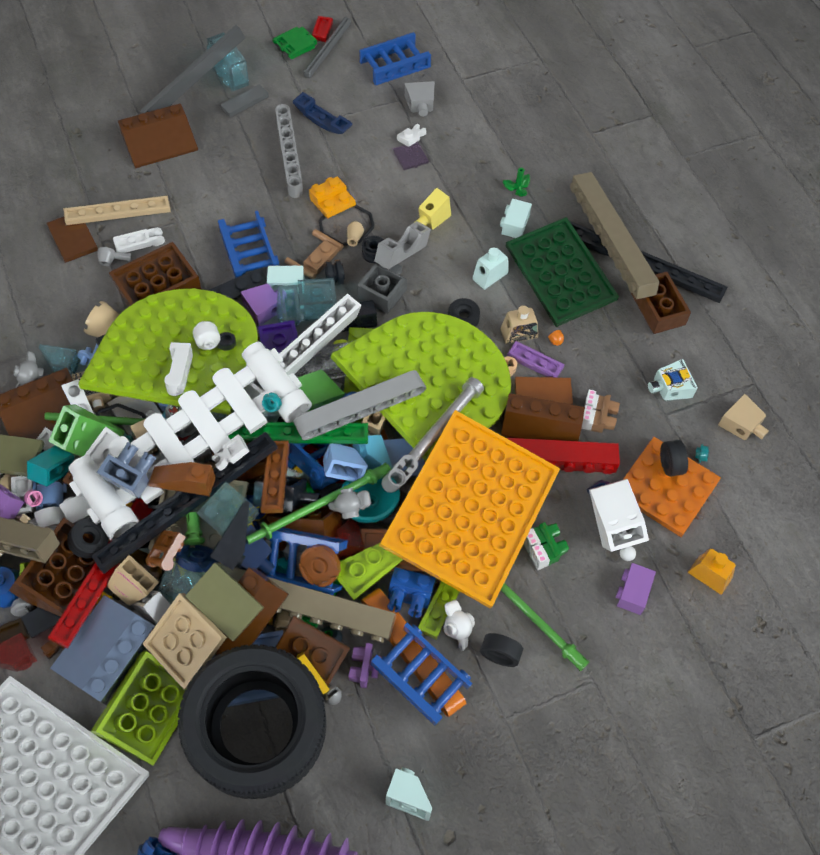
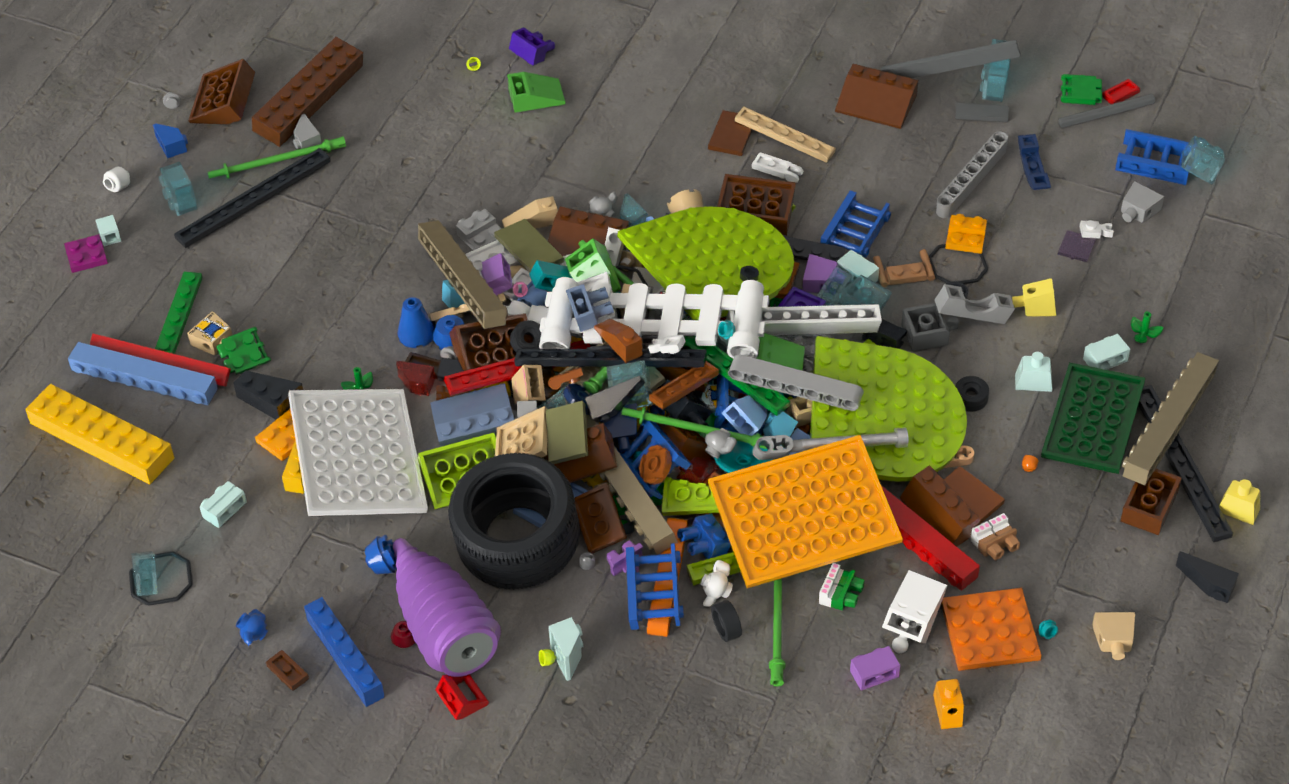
camera: 50 degrees right, 10 degrees down
light grey bar [97,247,132,266] -> none
white leg [165,342,193,396] -> none
white head [192,321,221,350] -> none
yellow tile [296,651,330,694] -> none
black wheel [325,259,345,286] -> none
tan cone [347,222,364,247] -> none
tan torso [500,306,538,344] -> none
medium lavender tile [507,341,564,378] -> none
light aqua torso [648,359,698,400] -> none
black tyre [660,440,688,477] -> none
none -> neon yellow hinge [539,649,556,666]
none -> black slope [1176,551,1239,603]
none -> clear light blue slope [1181,135,1225,185]
none -> light yellow torso [1219,479,1260,525]

